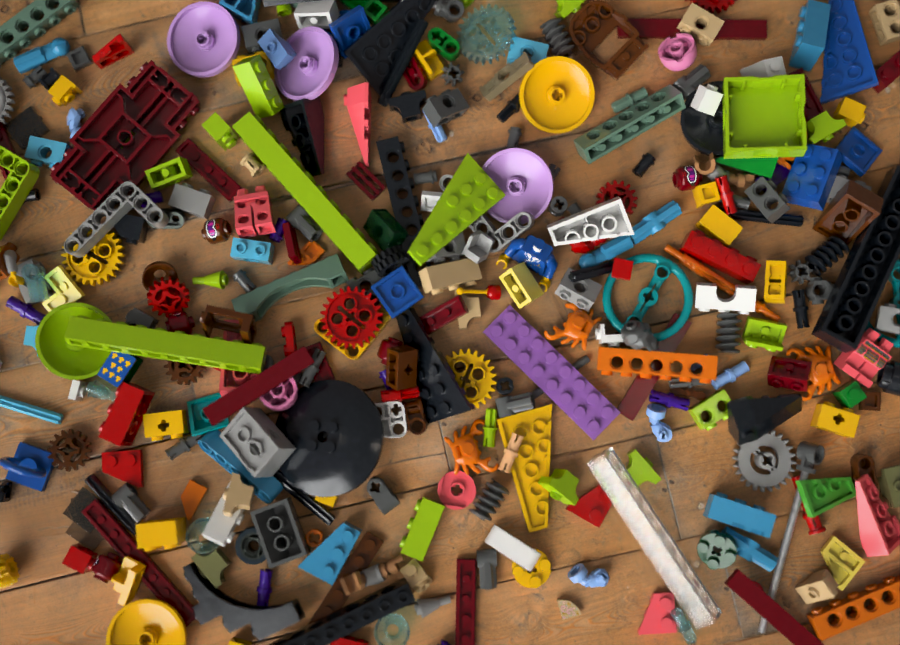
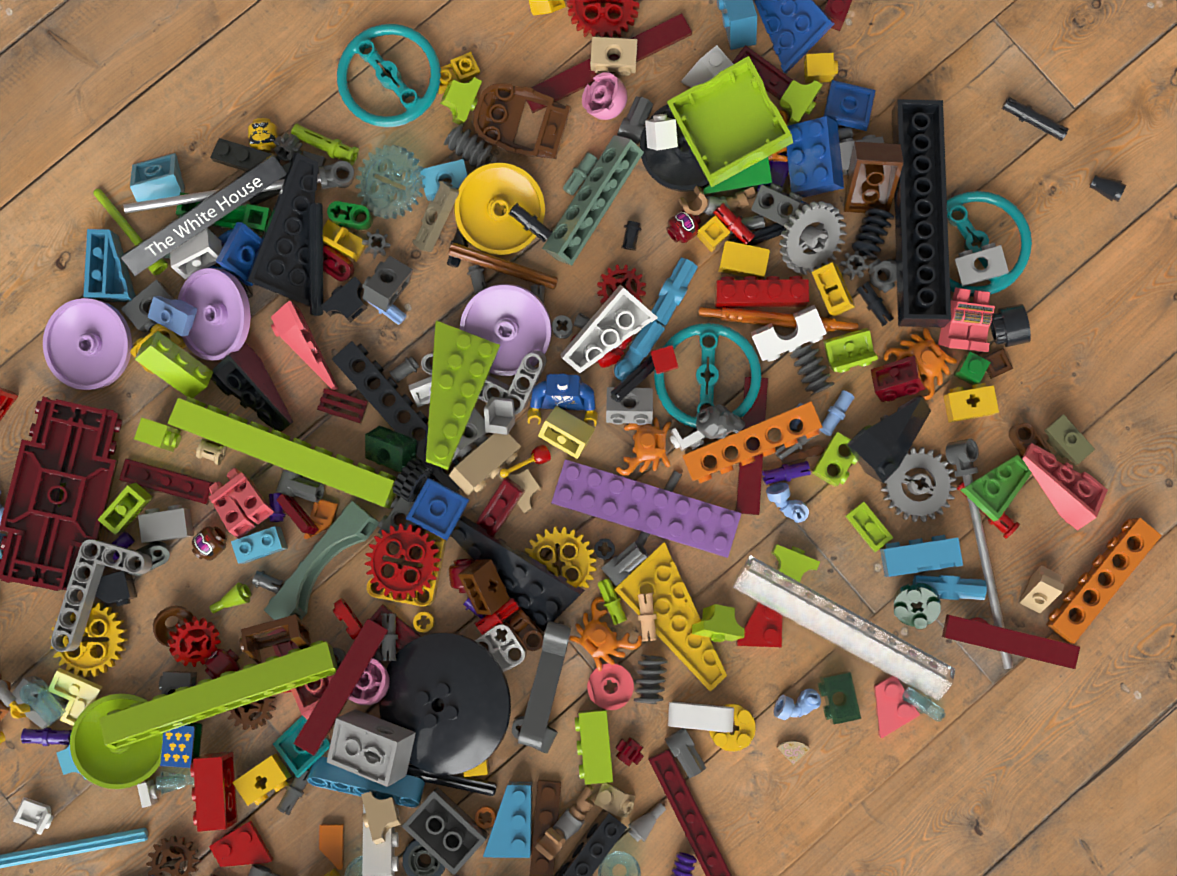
camera: 20 degrees left, 0 degrees up
light yellow wing [820,536,866,591] -> none
none -> yellow bush [413,612,435,633]
none -> dark orange axle [448,243,558,289]
none -> black pin [508,203,553,243]
none -> dark grey beam [518,621,571,749]
none -> dark red gear [616,737,644,767]
none -> light grey gear [779,201,847,275]
none -> clear green brick [818,671,861,725]
none -> lime plate [845,502,893,552]

